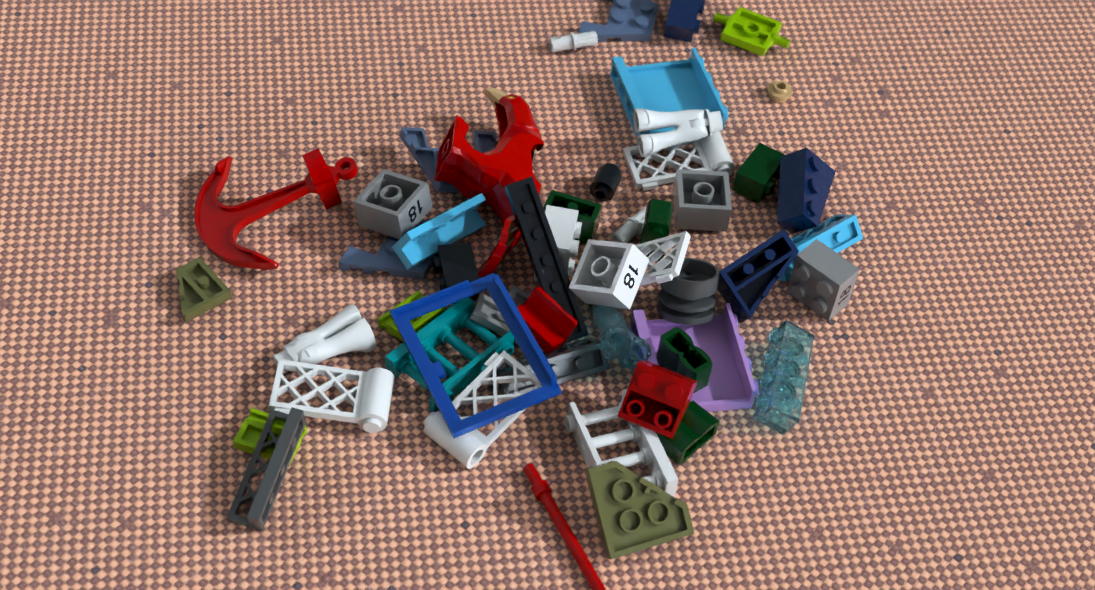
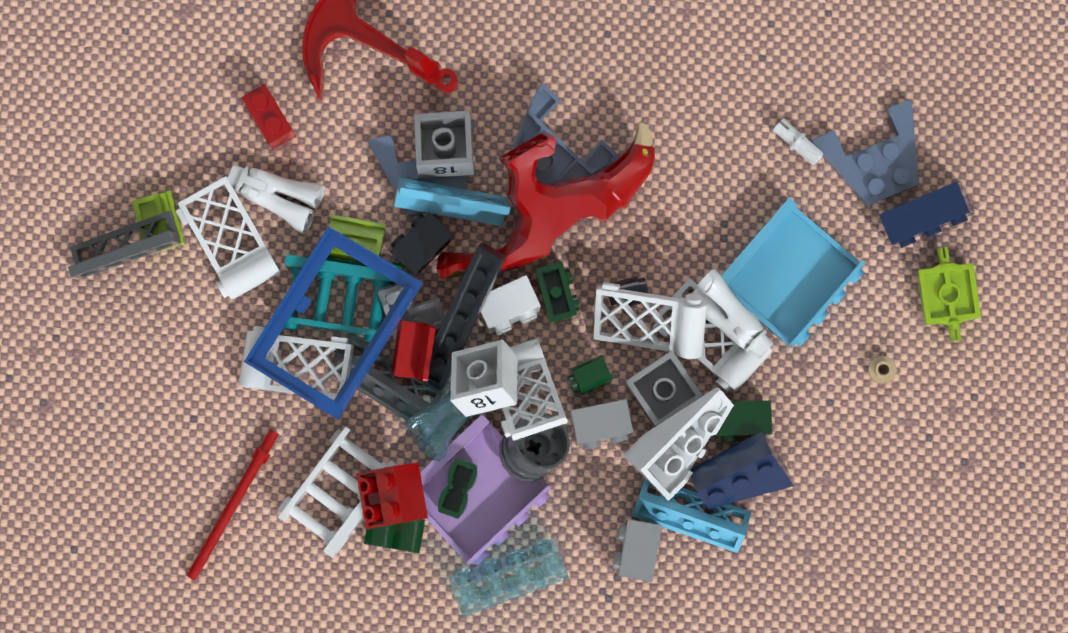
camera: 60 degrees right, 35 degrees up
olive wing [176,257,232,323] -> none
olive plate [584,461,695,559] -> none
white axle [611,207,646,243] -> none
dark blue wedge [717,229,799,324] -> none
none -> red brick [241,84,296,150]
none -> light grey brick [570,399,633,450]
none -> white piece [594,282,707,359]
none -> white wedge [623,387,734,501]

